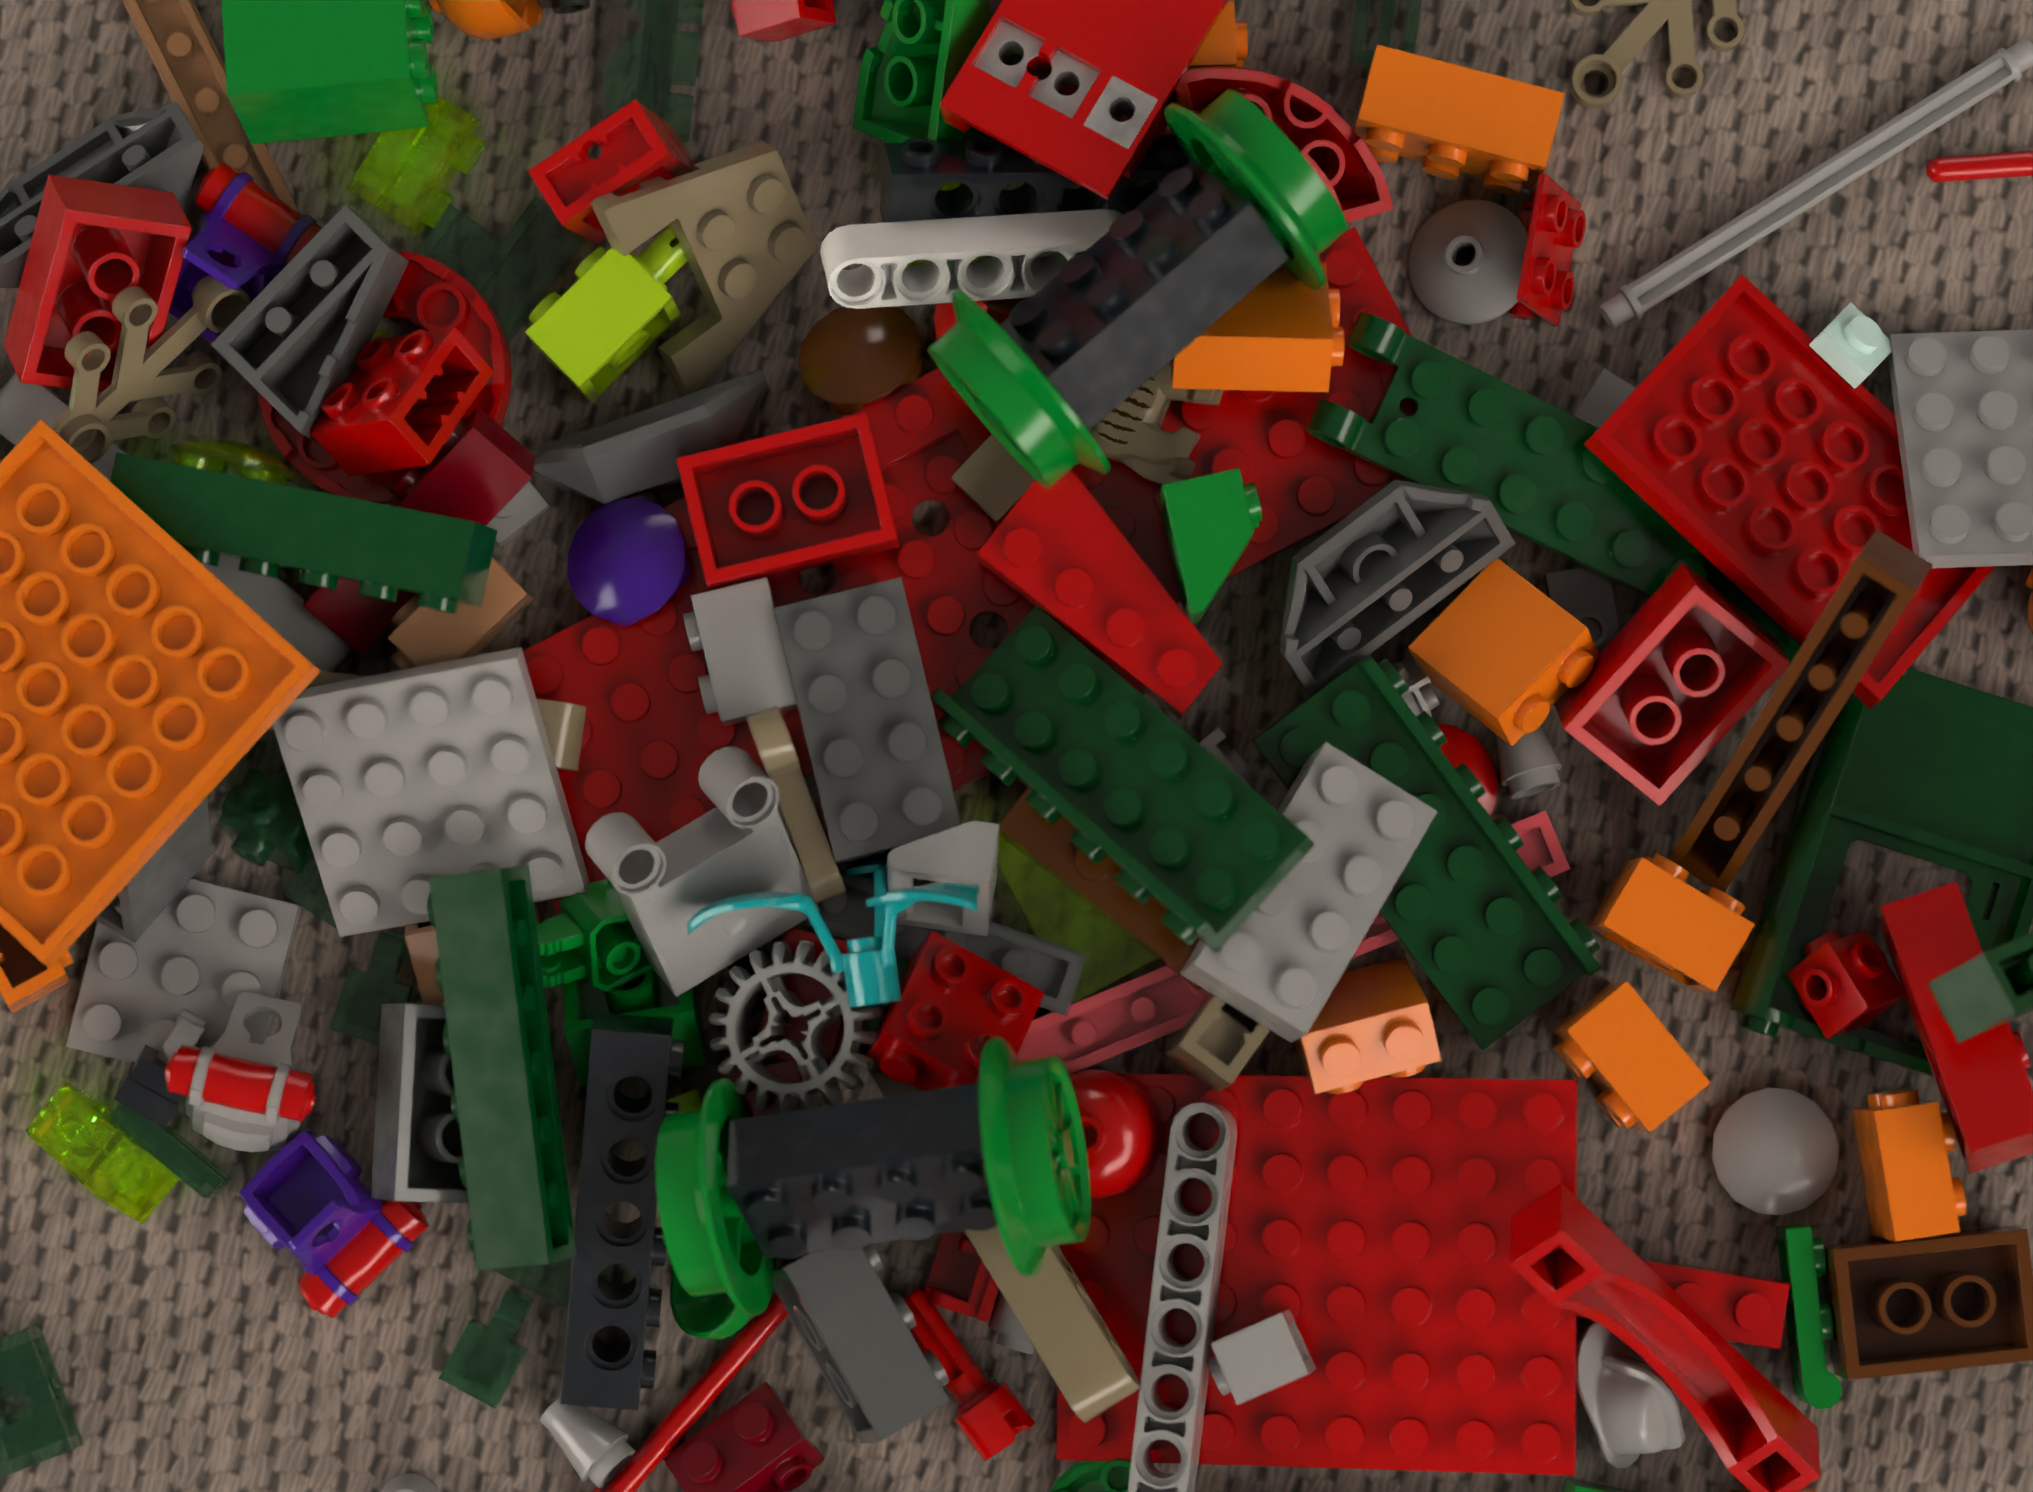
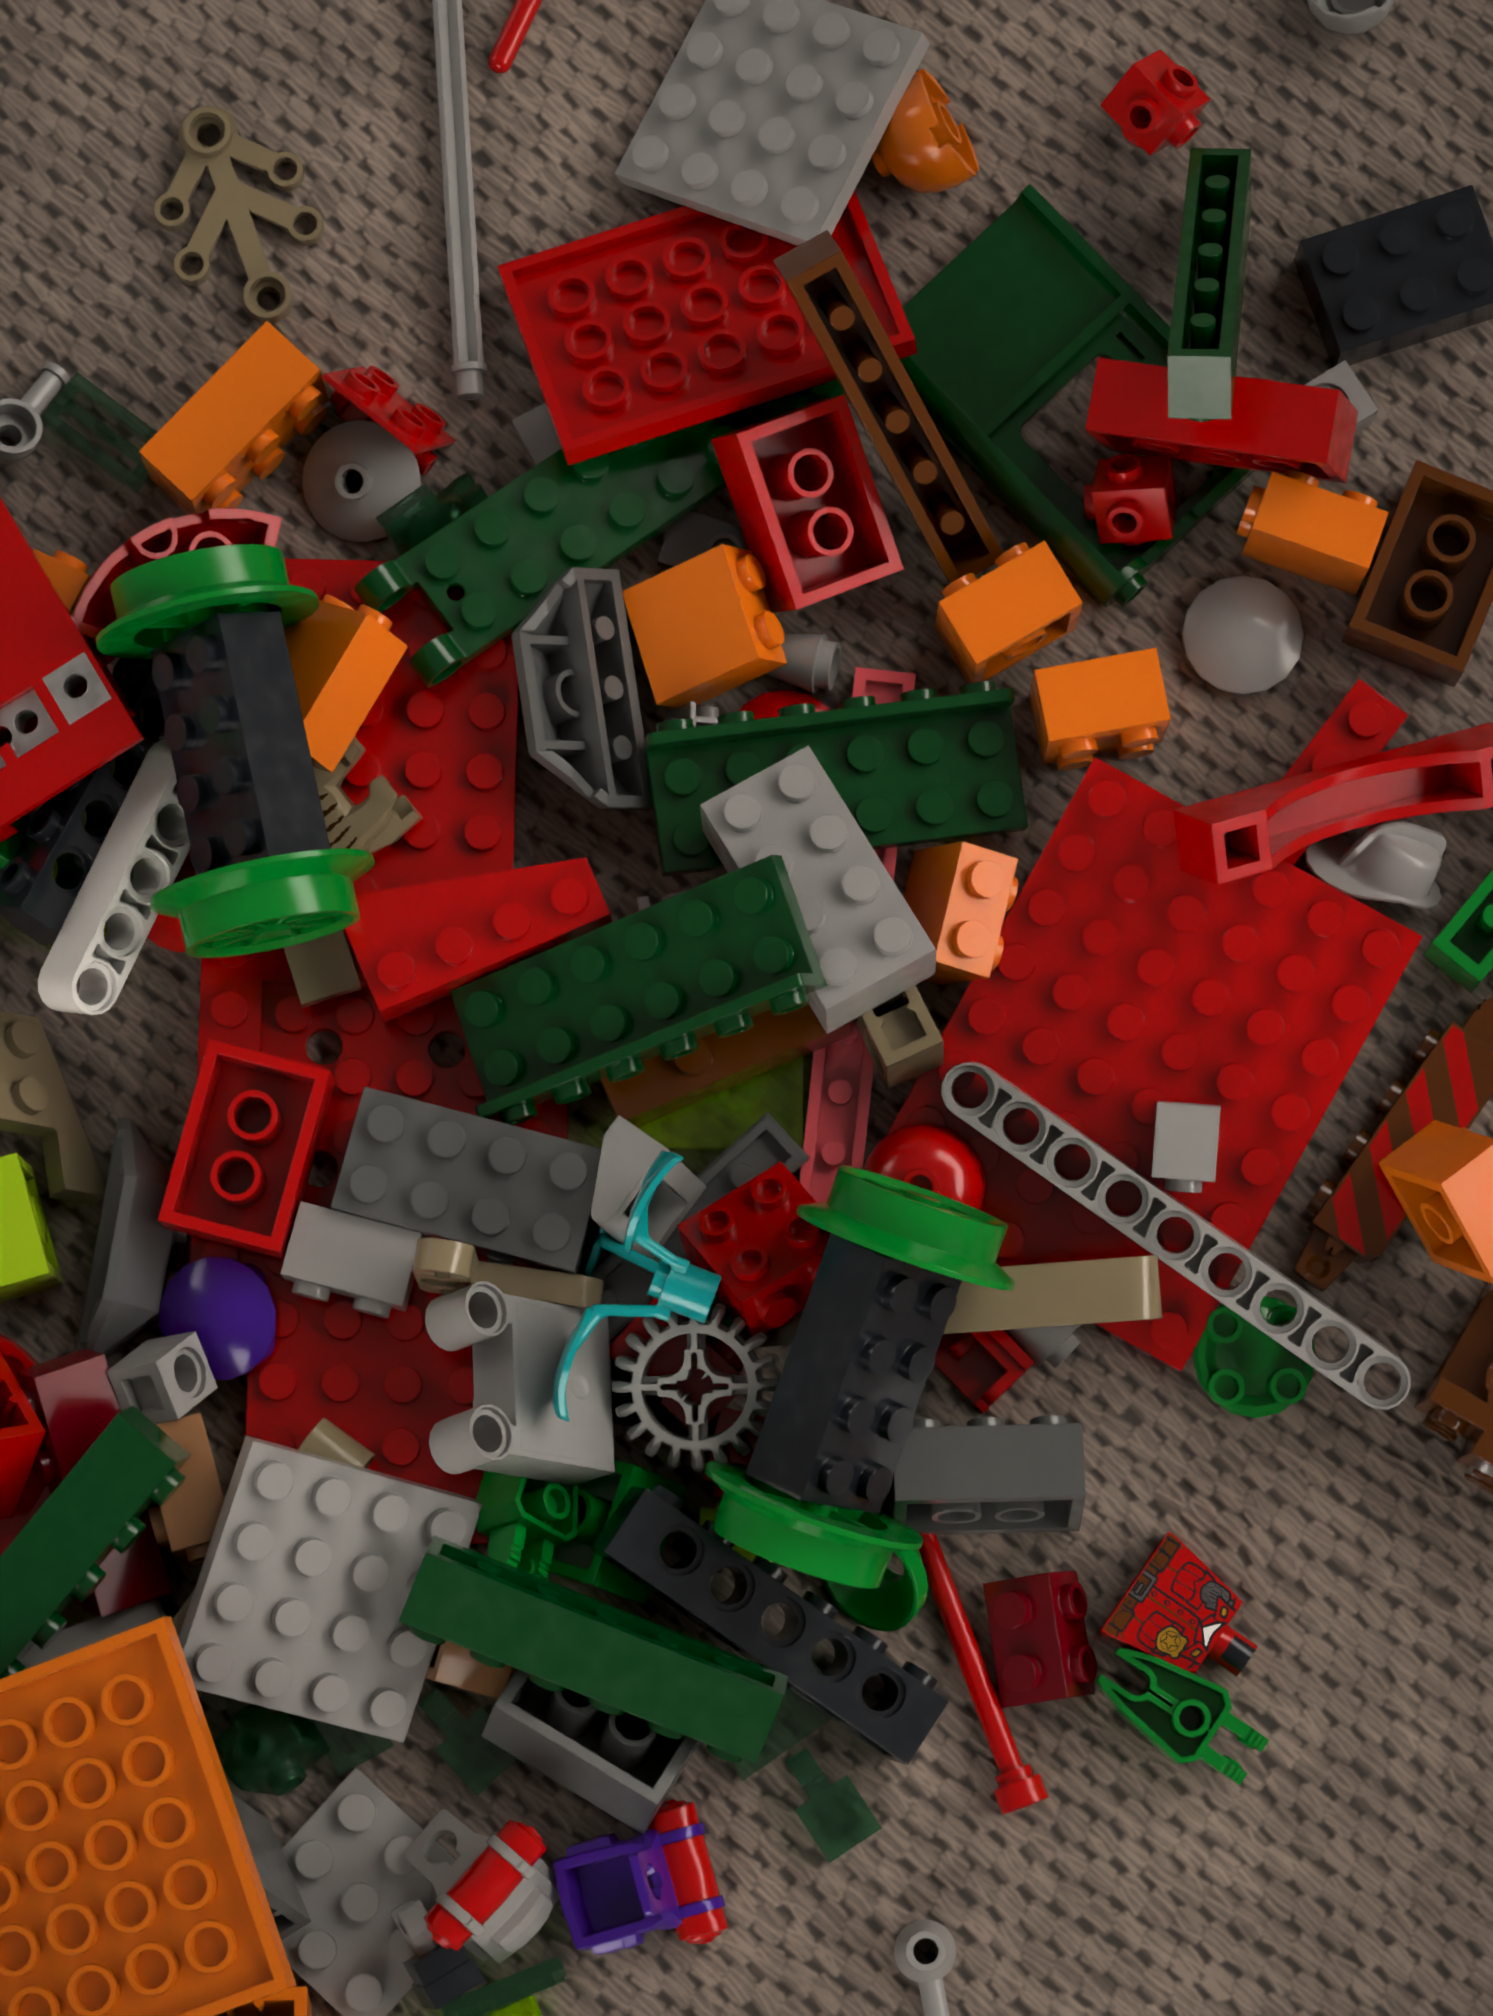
camera: 65 degrees left, 5 degrees down
light grey cone [540,1396,635,1488] -> none
reddish brown dish [797,306,922,415] -> none
red piece [902,1289,1035,1461] -> none
green slope [1159,468,1262,624] -> none
green plate [1776,1224,1842,1409] -> none
light aqua plate [1809,302,1892,389] -> none
none -> light grey brick [107,1331,218,1424]
none -> clear green plate [376,472,488,556]

